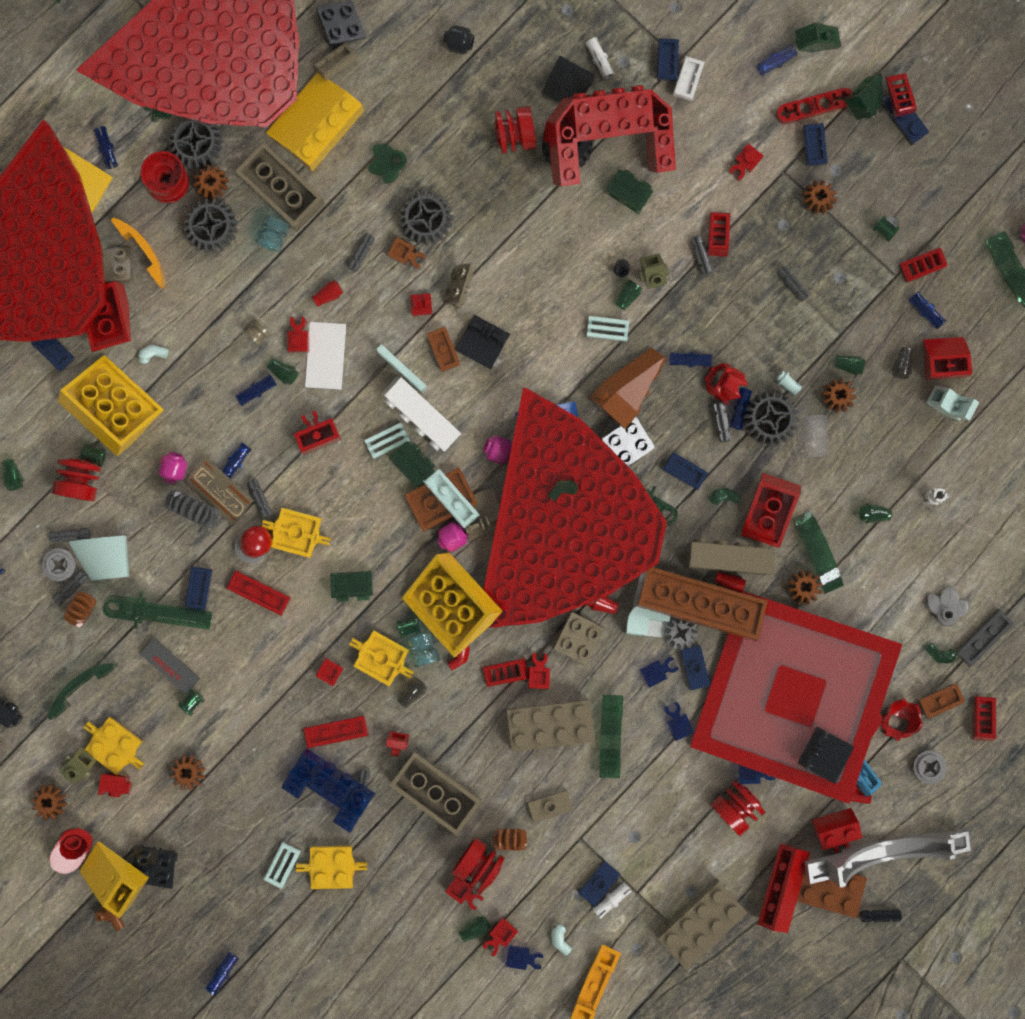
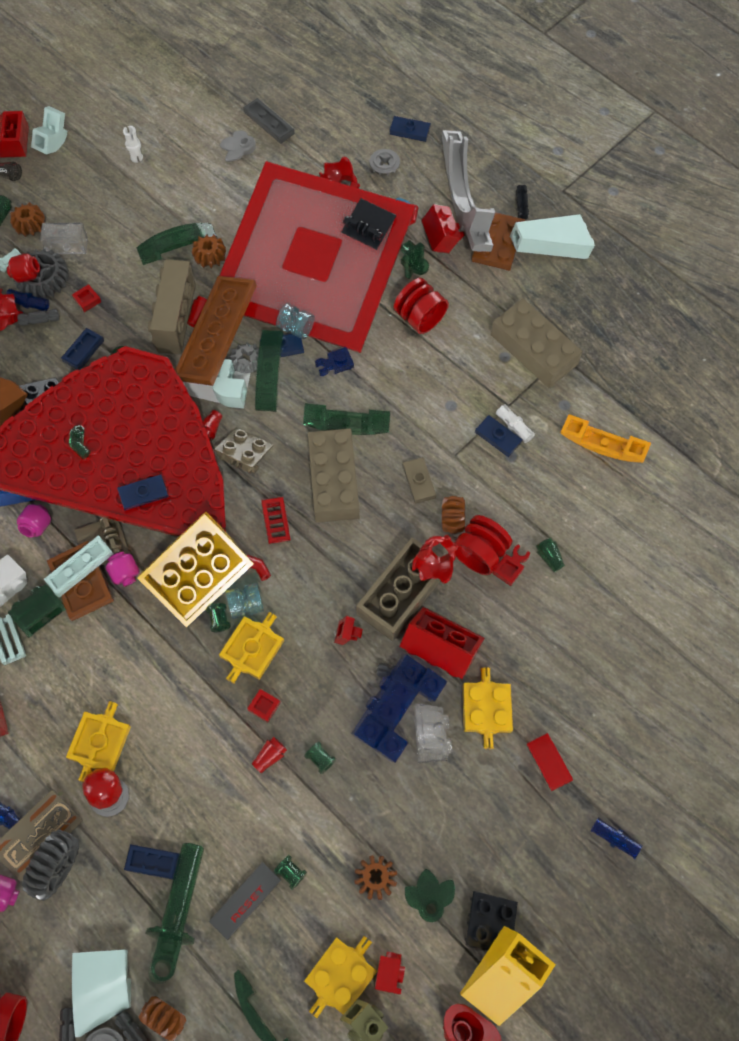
camera: 85 degrees left, 20 degrees down
dark orange arm [95,907,125,931] -> none
red tile [226,570,291,616] -> none
dark grey axle [247,479,272,518] -> none
light aqua tile [263,842,301,889] -> none
red tile [303,715,369,749] -> none
clear green brick [330,571,374,602] -> none
clear smoke cone [398,677,427,708] -> none
red plate [483,917,519,957] -> none
clear blue plate [506,944,543,970] -> none
red plate [528,653,550,690] -> none
light aqua arm [551,924,572,956] -> none
clear blue plate [640,657,679,688] -> none
clear green arm [710,487,742,505] -> none
clear blue plate [738,764,775,784] -> none
red slope [741,473,801,548] -> none
red brick [757,843,810,933] -> none
clear green cone [859,503,892,524] -> none
dark orange plate [918,683,965,719] -> none
clear green arm [925,643,957,664] -> none
red slope [972,696,996,741] -> none
none -> red head [7,253,40,283]
none -> red plate [72,284,101,313]
none -> dark blue plate [117,475,168,510]
none -> red cone [251,736,287,774]
none -> clear green slope [255,330,284,412]
none -> clear light blue wheel [276,303,315,340]
none -> clear green bush [304,741,336,774]
none -> dark blue plate [390,116,431,142]
none -> red slope [399,607,485,679]
none -> clear green hips [401,240,429,279]
none -> clear green plate [405,869,455,923]
none -> red helmet [412,535,458,584]
none -> clear slope [413,703,452,763]
none -> light aqua slope [510,214,595,259]
none -> red slope [526,733,573,792]

